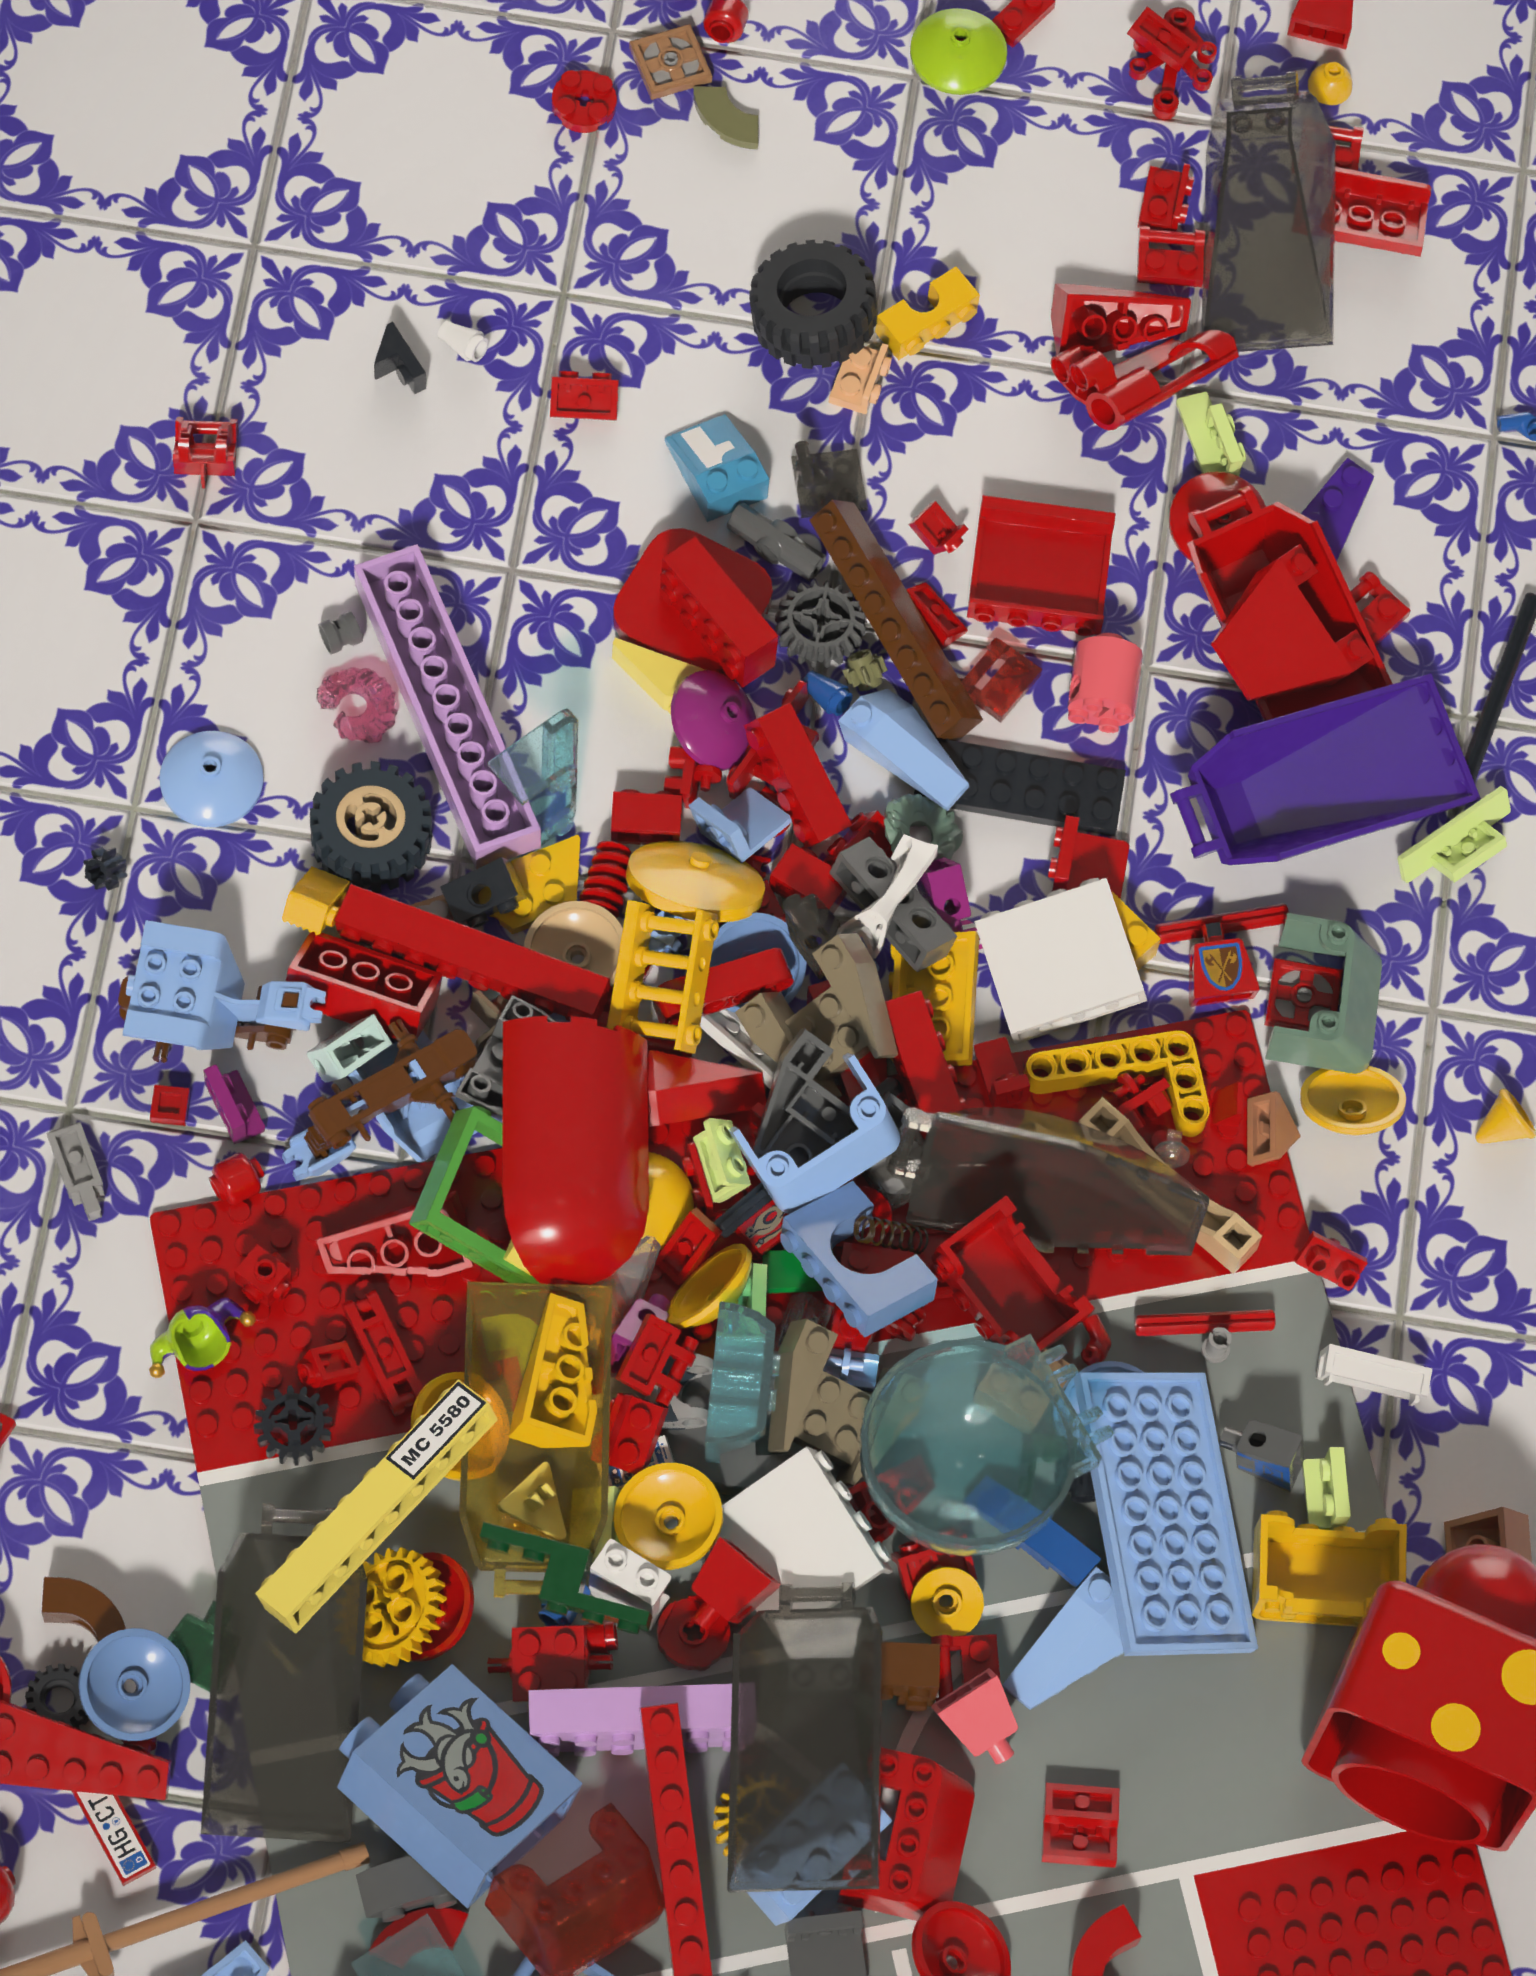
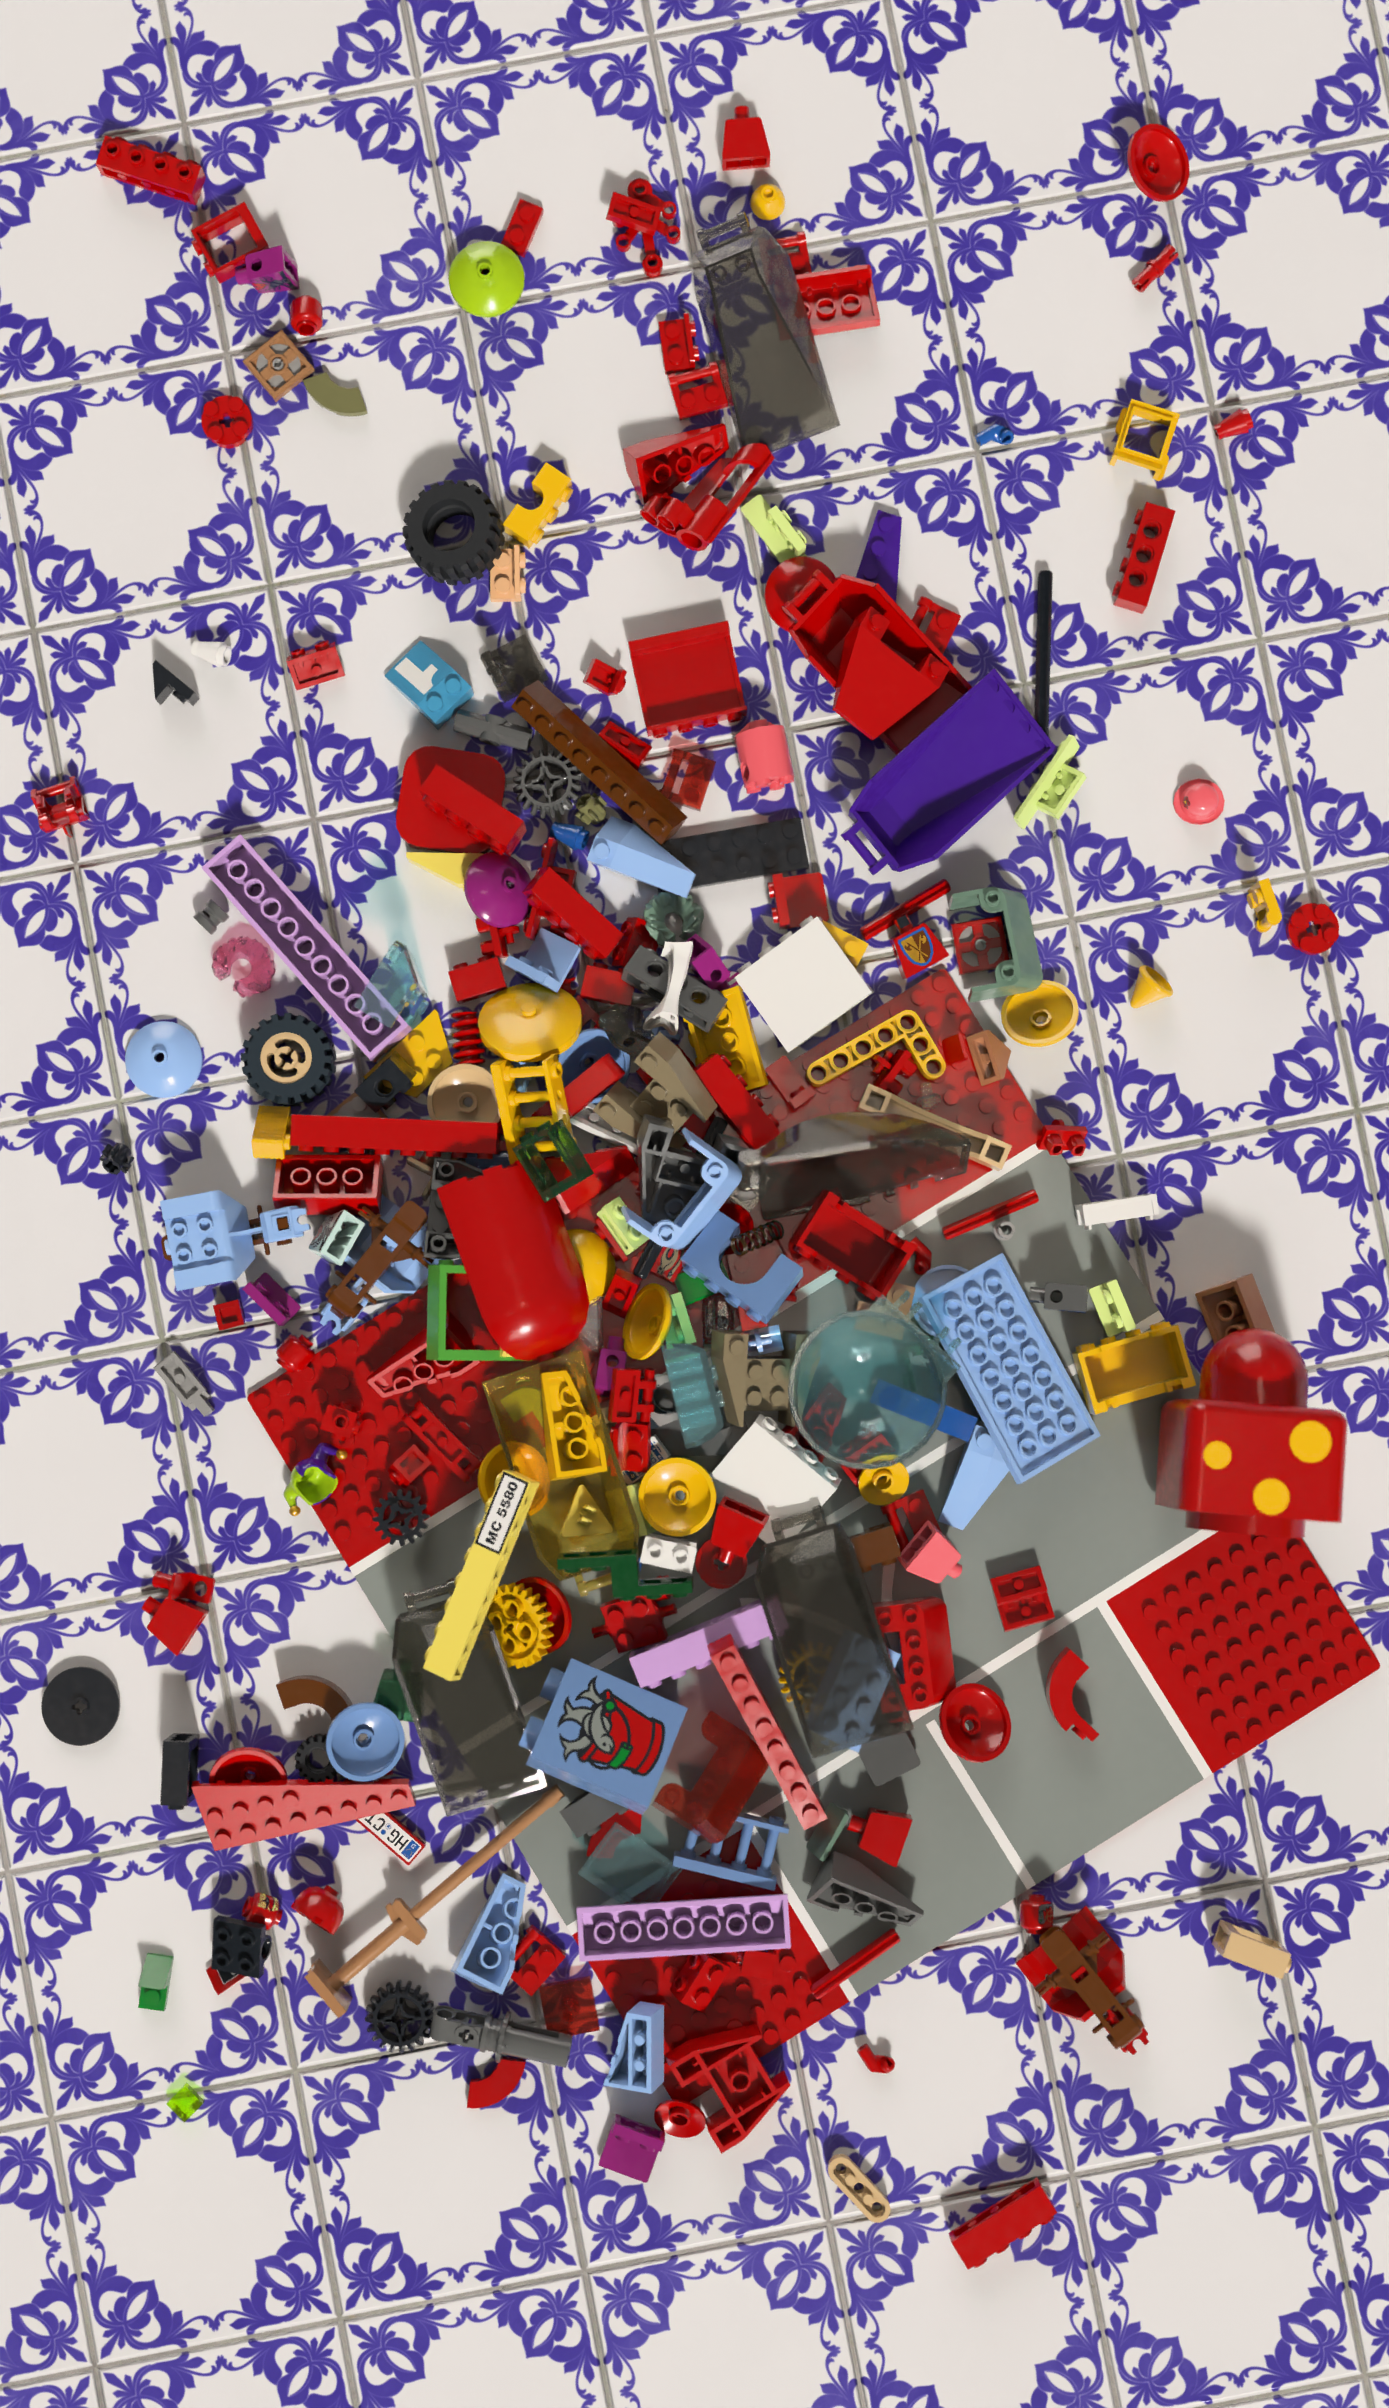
camera: 15 degrees left, 20 degrees up
none -> clear green window [513,1119,594,1202]

